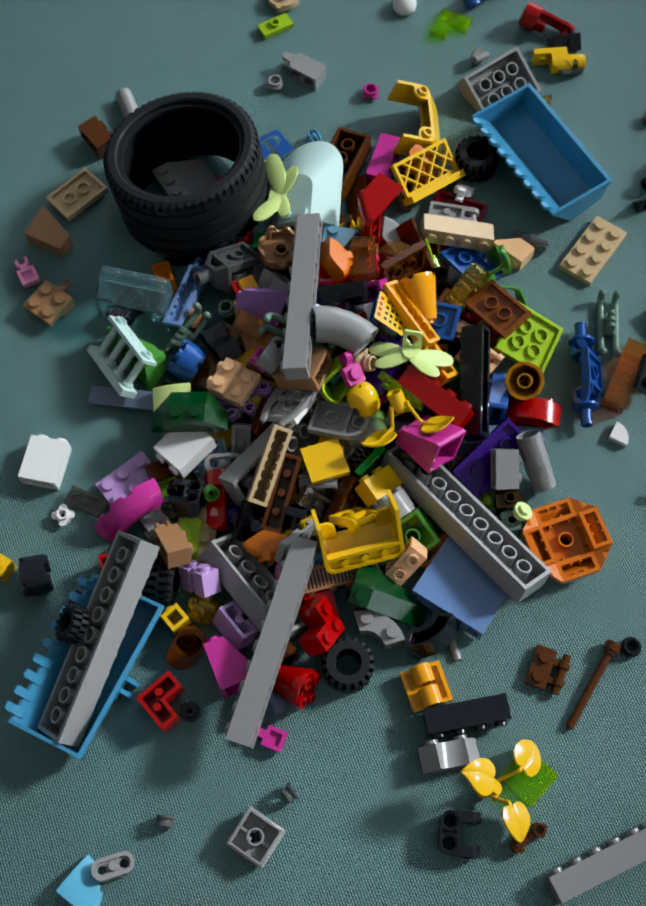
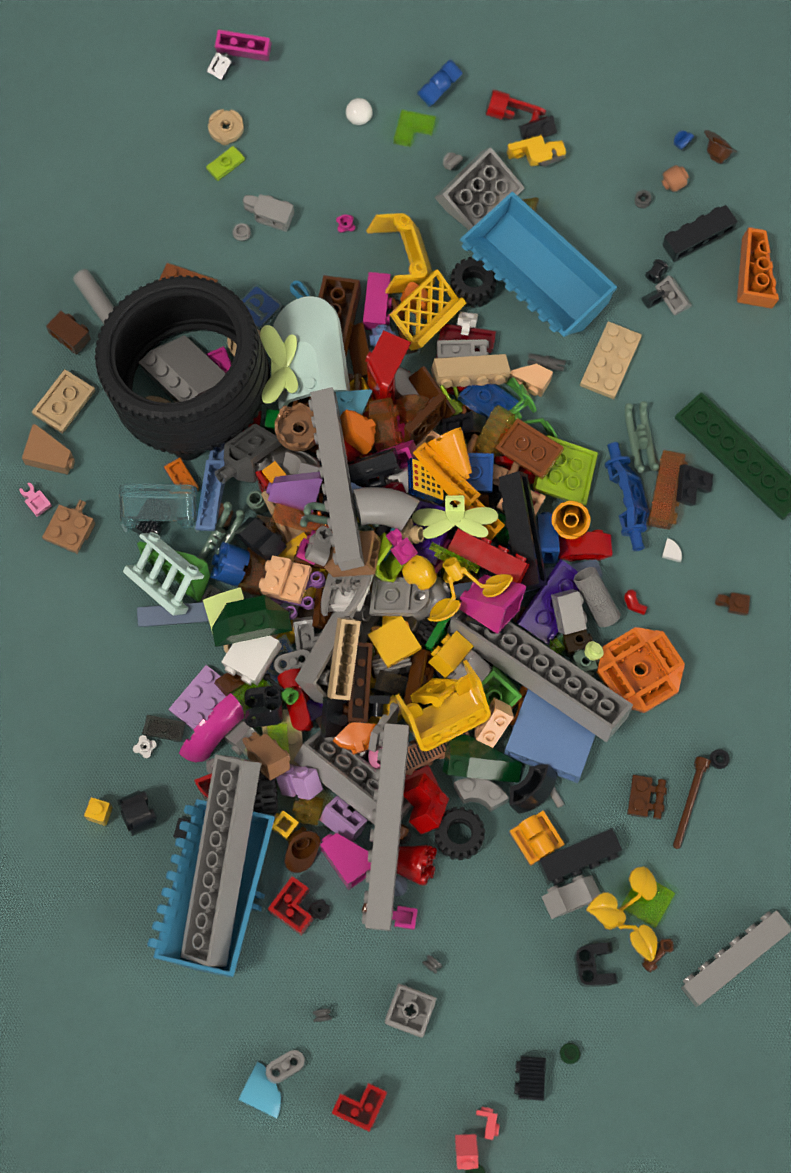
camera: 15 degrees left, 5 degrees up
white brick [18,434,72,490] -> none
black tyre [55,603,90,645] -> none
none -> red arm [624,590,647,615]

